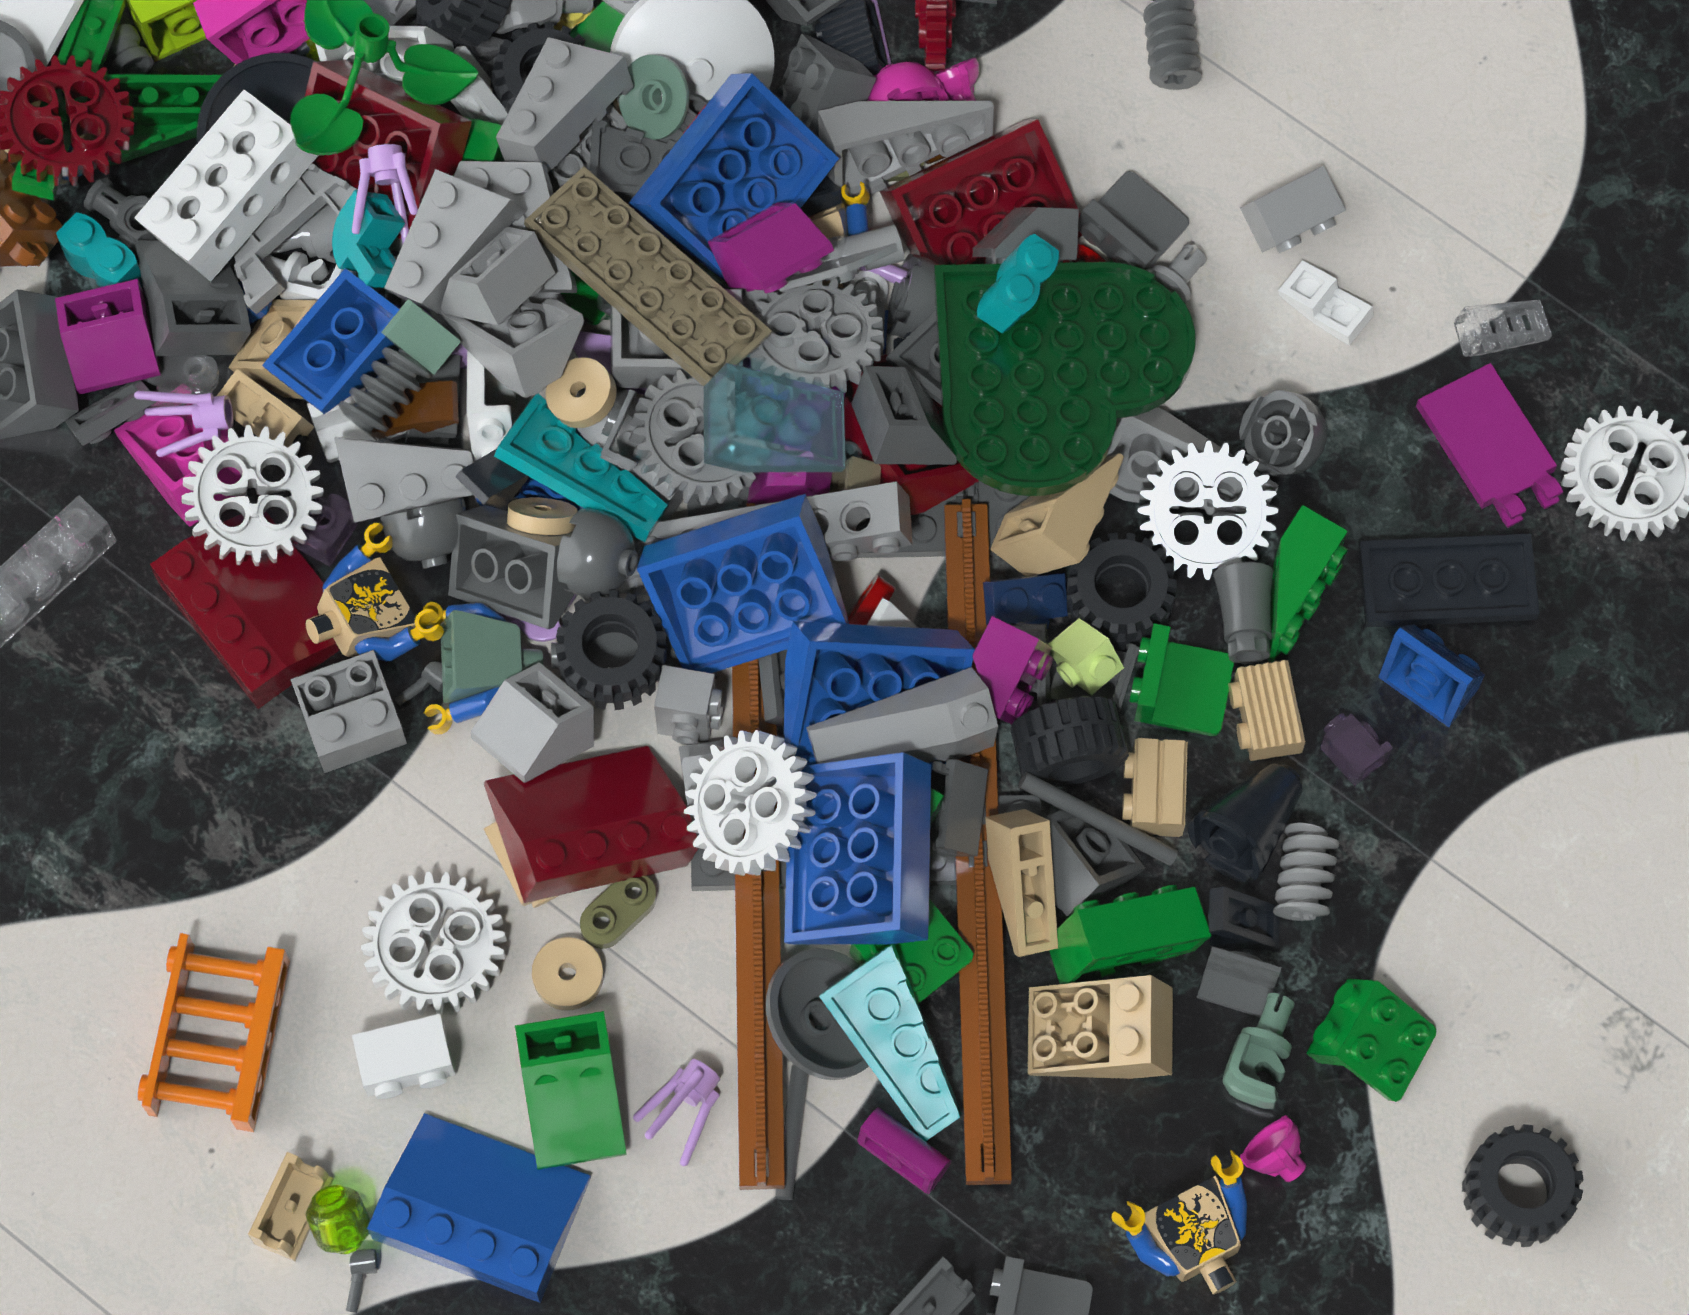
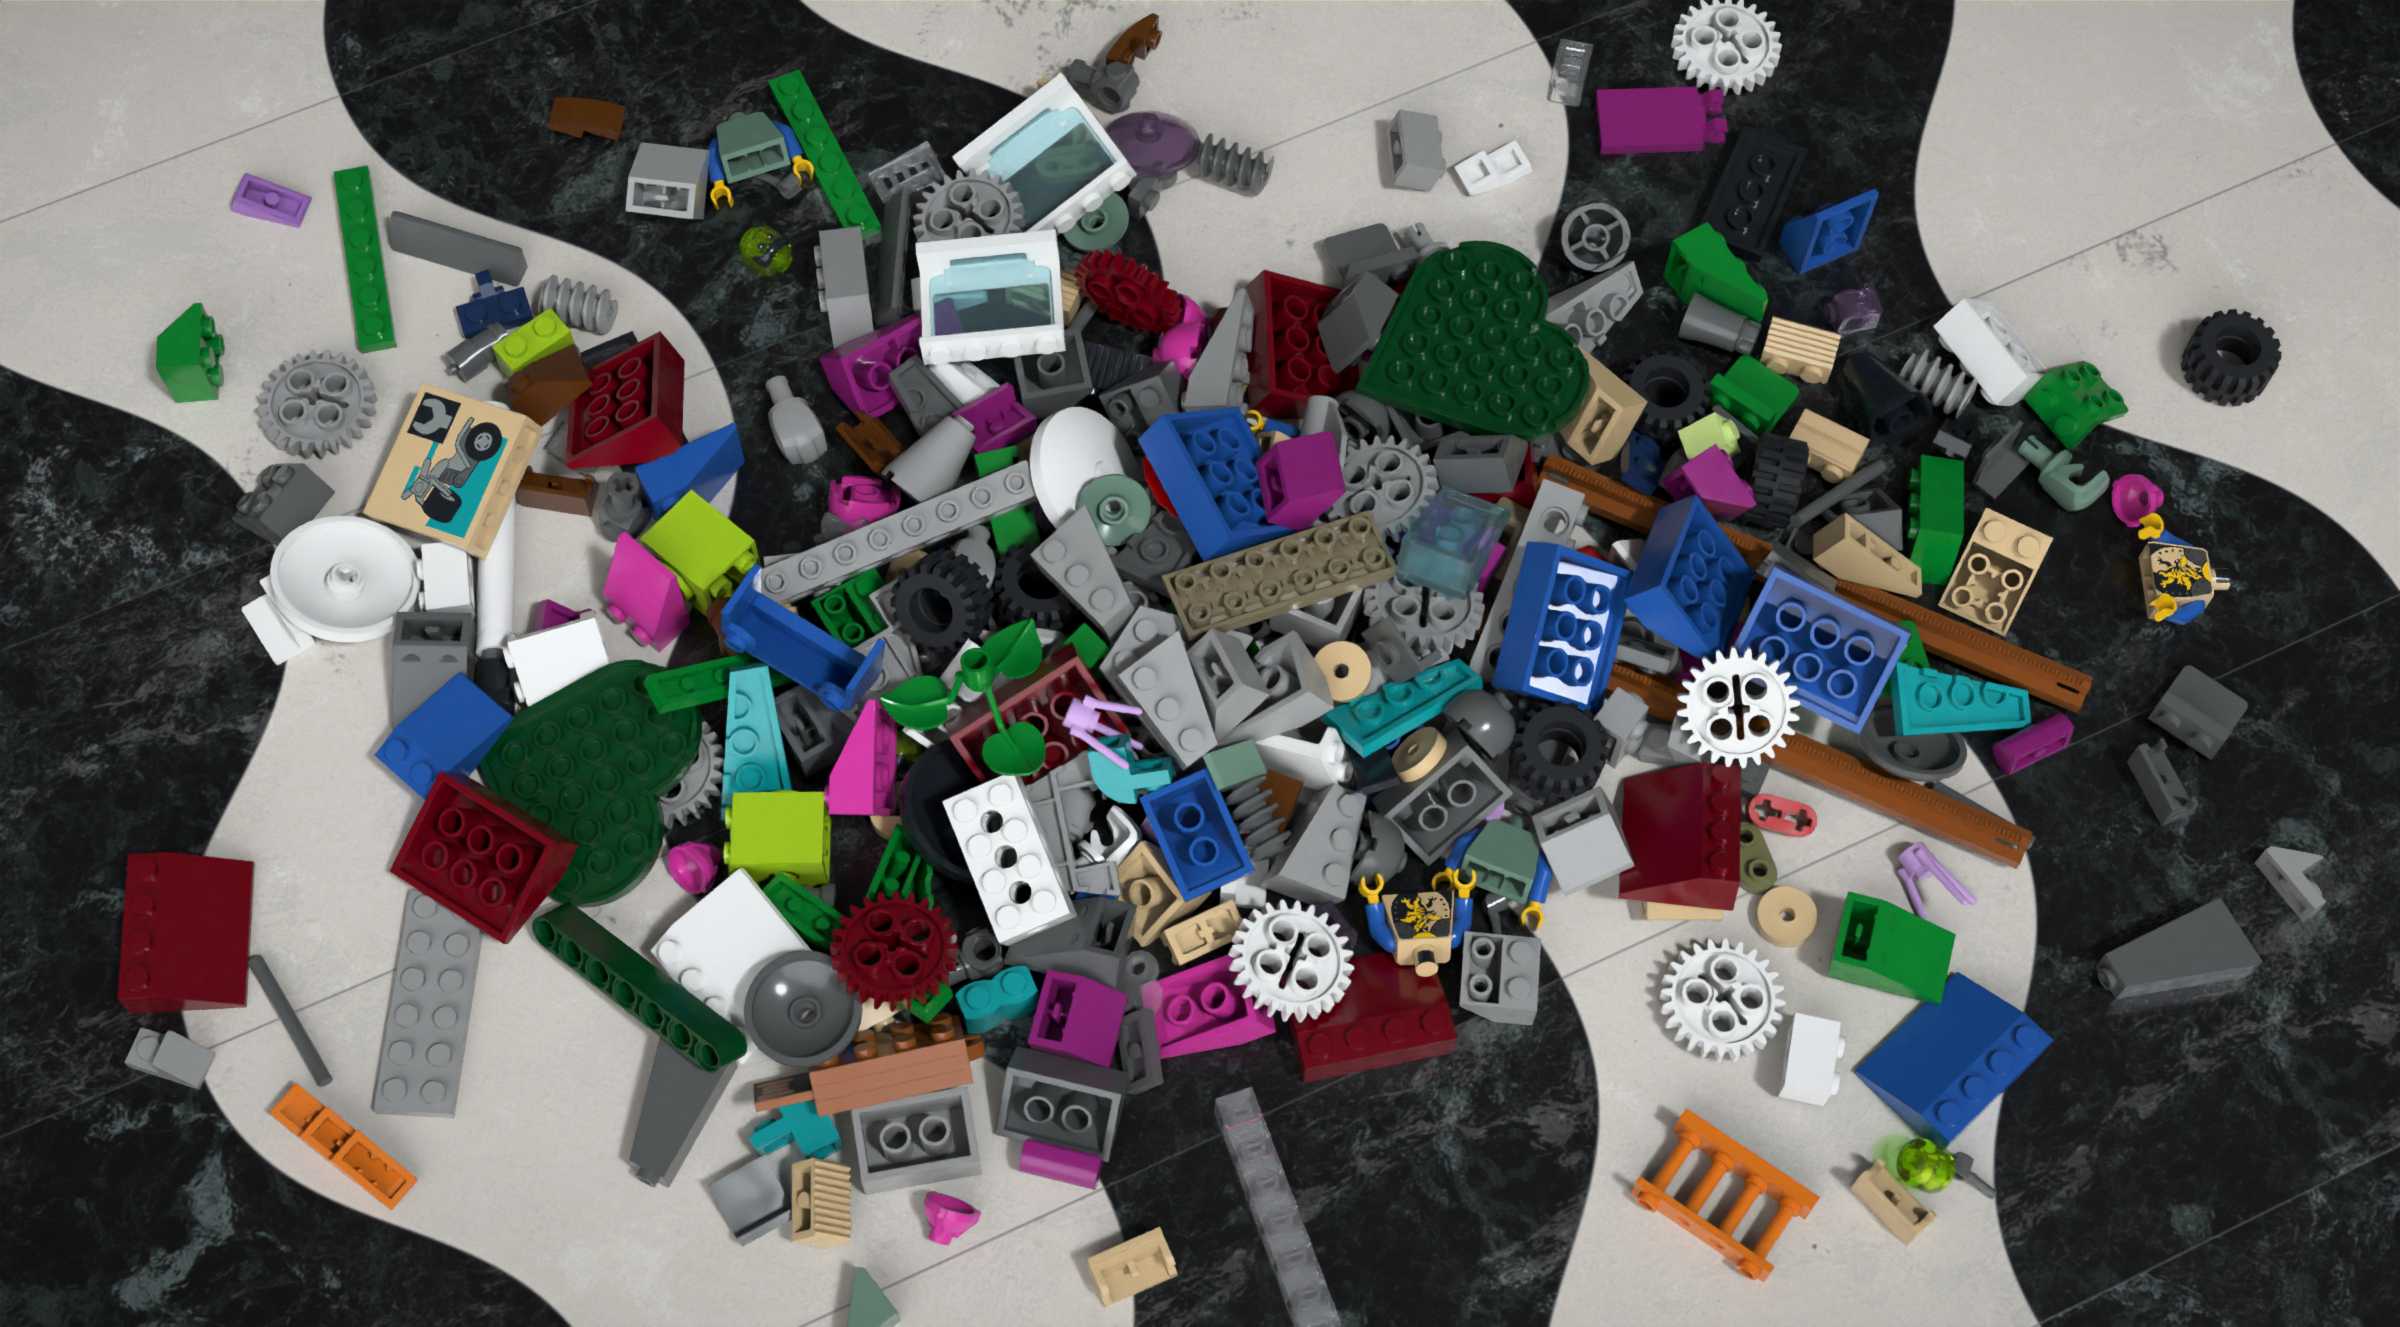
camera: 65 degrees left, 5 degrees down
lavender plant [134,391,233,457] -> none
light grey wedge [806,667,998,764] -> none
teal brick [977,234,1059,333] -> none
gear [1138,439,1278,580] -> none
none -> beam [1745,793,1818,838]
none -> white slope [1933,298,2048,406]

